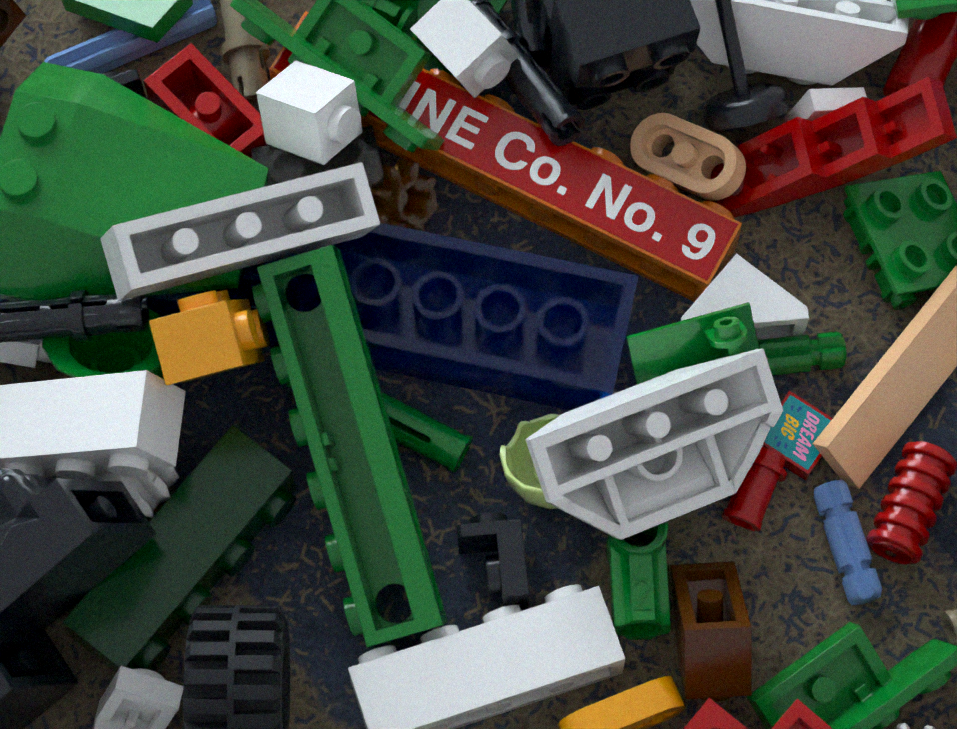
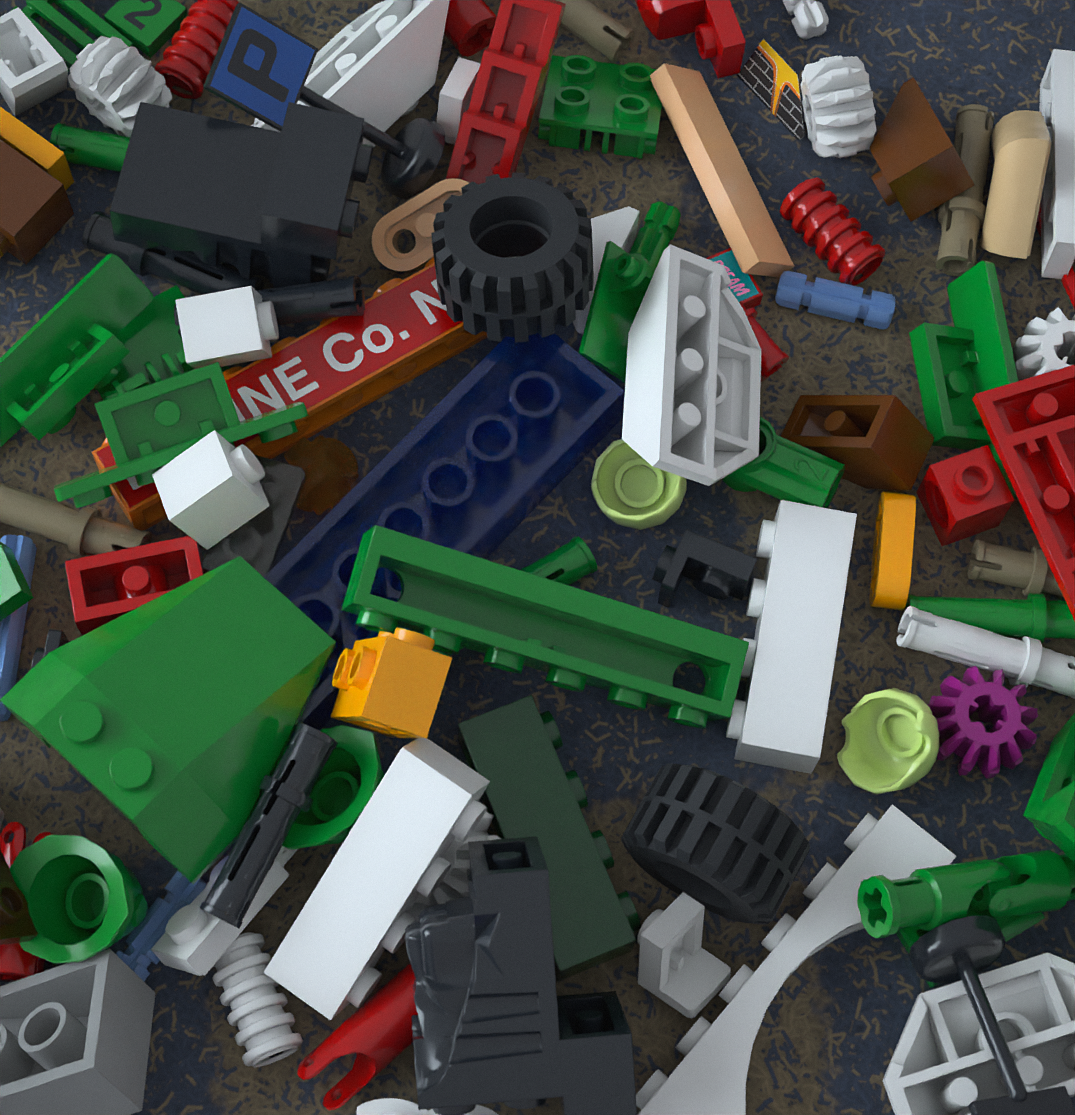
camera: 65 degrees left, 0 degrees up
white brick [100,162,380,301] -> none
none -> black tyre [431,173,594,343]

